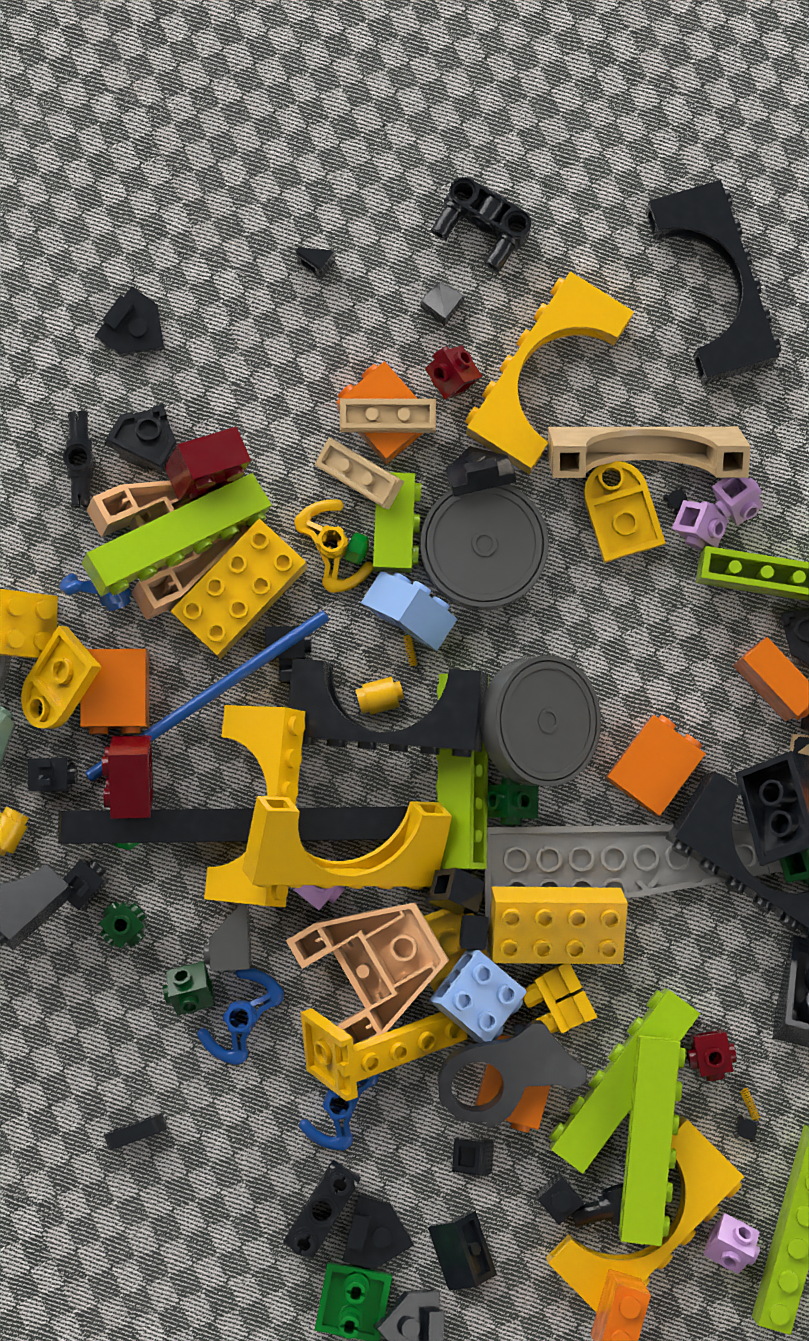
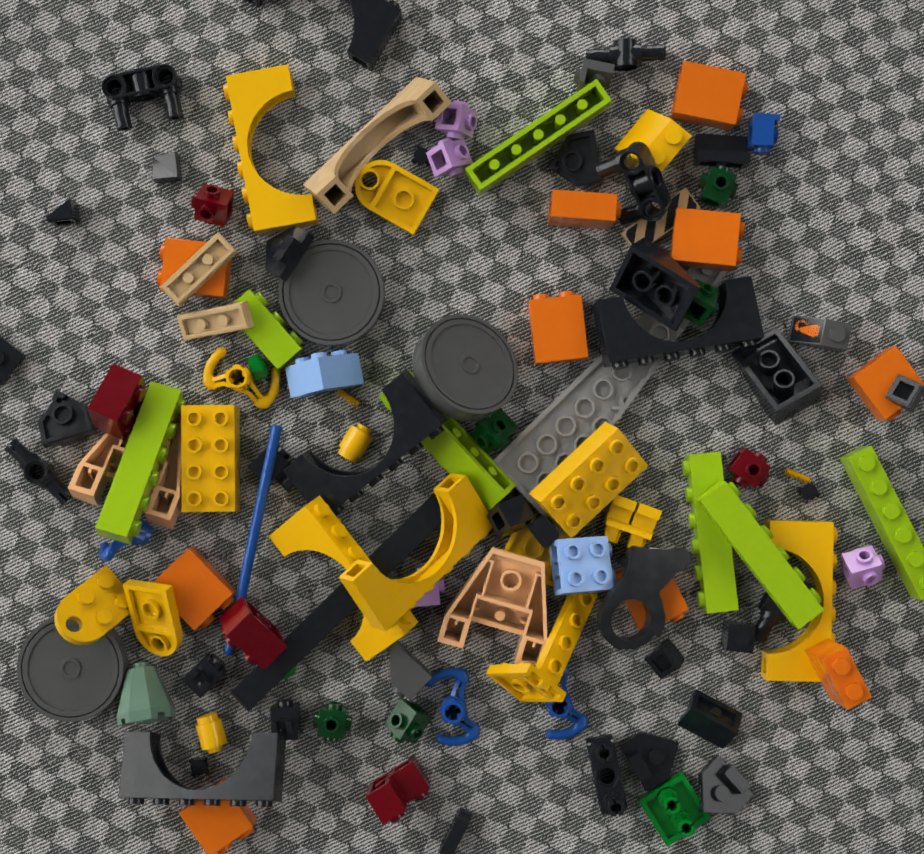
camera: 40 degrees left, 5 degrees up
none -> dark red brick [366,756,430,825]

